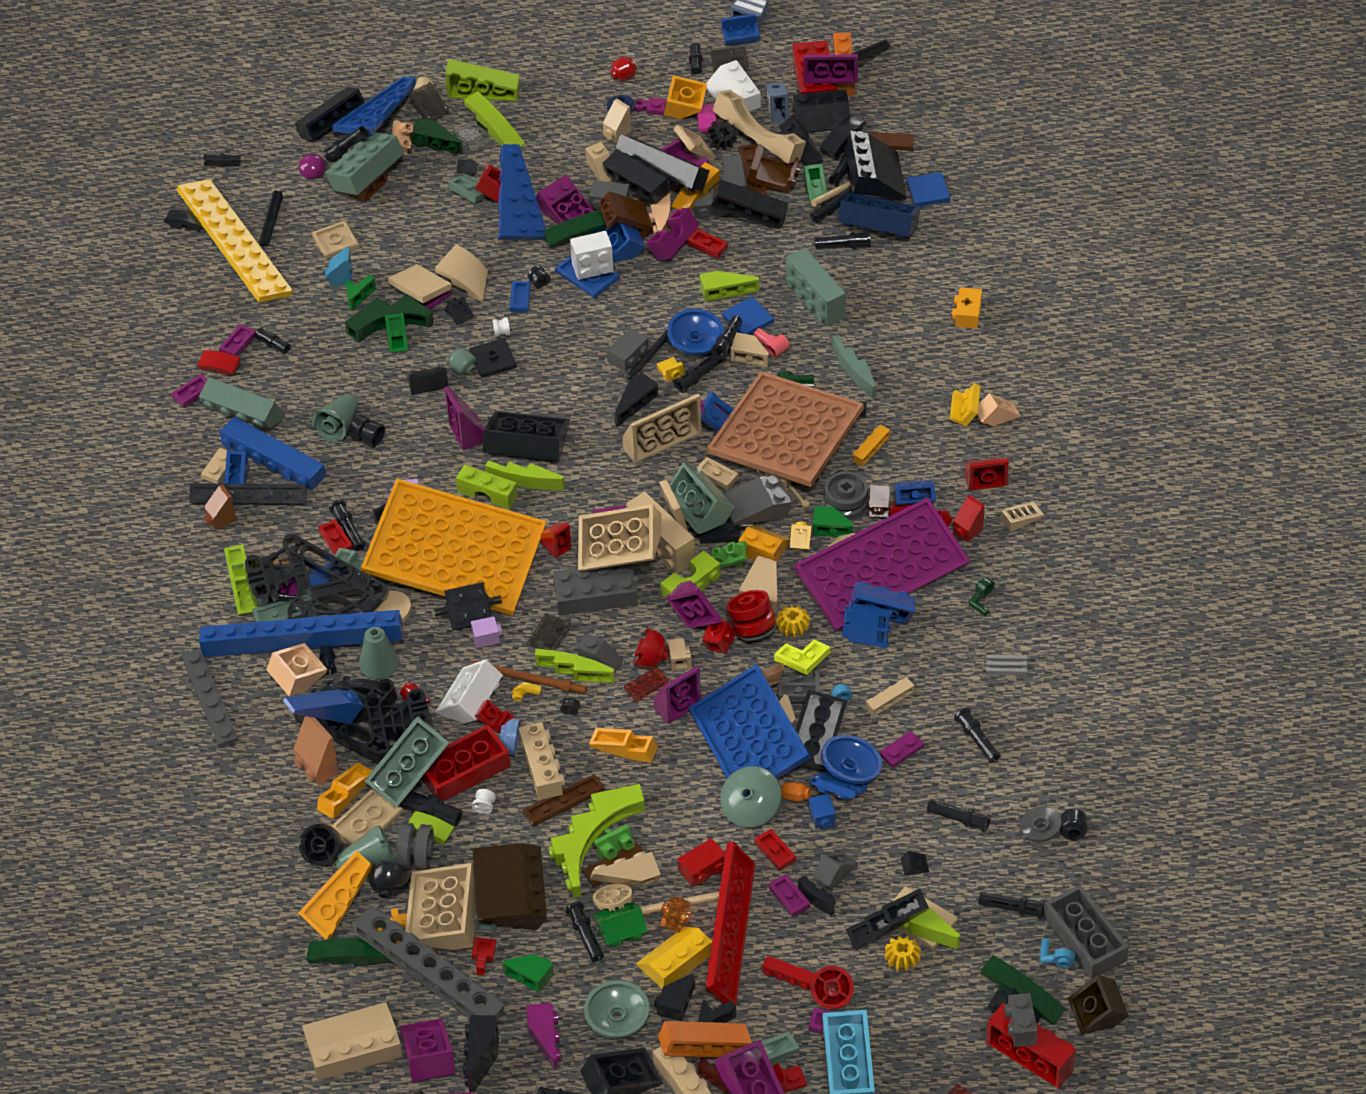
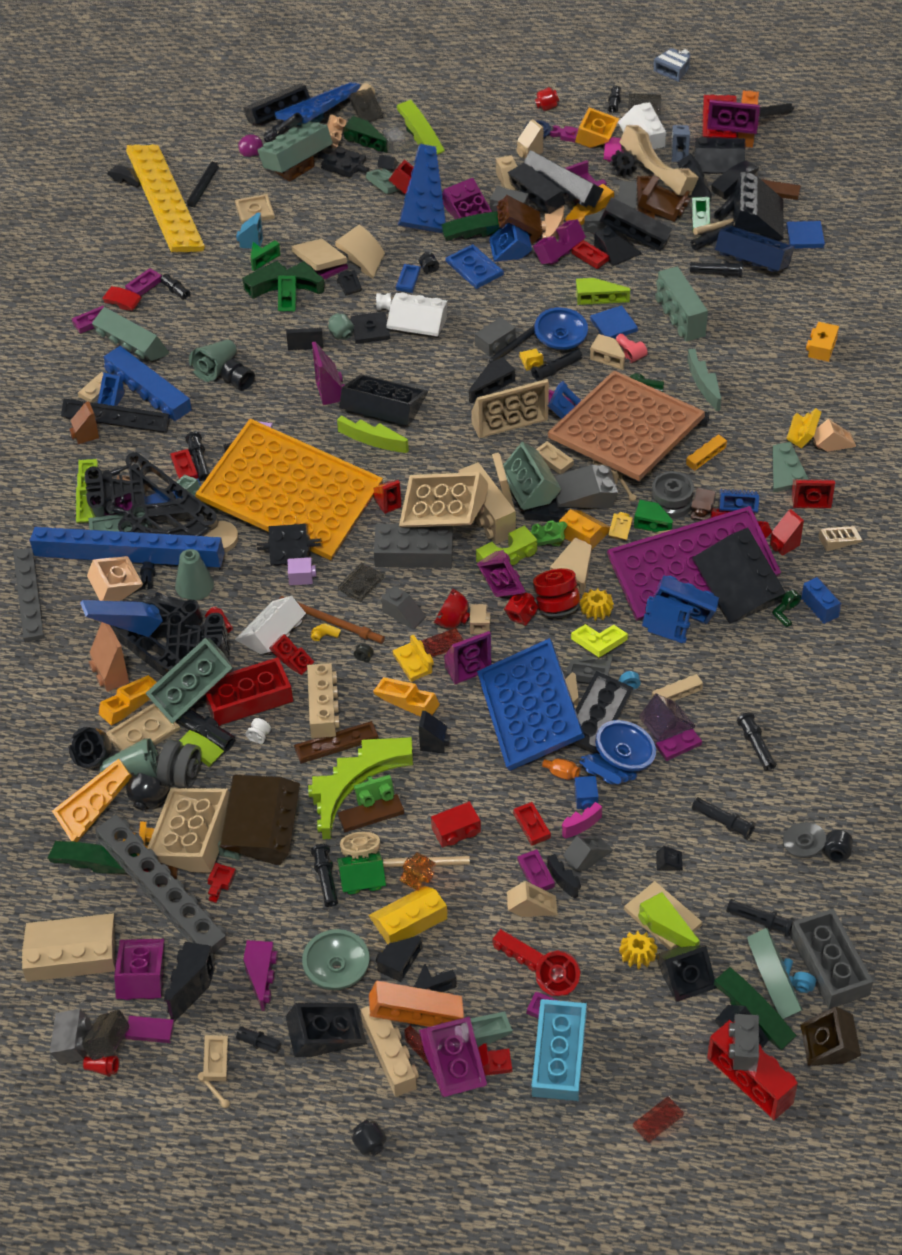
camera: 10 degrees right, 0 degrees up
black pin [203,153,241,167] -> none
lime wedge [445,59,521,101] -> none
lime arch [456,465,518,510] -> none
medium blue piece [499,718,521,756] -> none
green slope [502,954,554,993] -> none
lime slope [535,649,615,683] -> none
white brick [570,231,614,280] -> none
tan slope [590,851,661,887] -> none
tan tile [674,125,716,161] -> none
red plate [706,841,756,1005] -> none
black pin [711,315,743,359] -> none
sand green dish [720,766,782,828] -> none
blue bracket [721,14,760,46] -> none
medium nougat piece [762,663,785,686] -> none
black slope [846,889,929,950] -> none
light grey tile [986,655,1027,676] -> none
none -> black plate [318,147,370,178]
none -> white slope [387,293,447,336]
none -> yellow bracket [392,635,434,682]
none -> black slope [419,711,451,754]
none -> tan slope [507,881,558,917]
none -> dark pink slope [562,802,602,838]
none -> black slope [594,226,642,266]
none -> clear purple slope [639,693,695,742]
none -> black slope [656,945,717,1002]
none -> black slope [692,527,786,624]
none -> sand green slope [747,928,803,1019]
none -> sand green wing [772,442,808,493]
none -> blue brick [801,577,842,624]

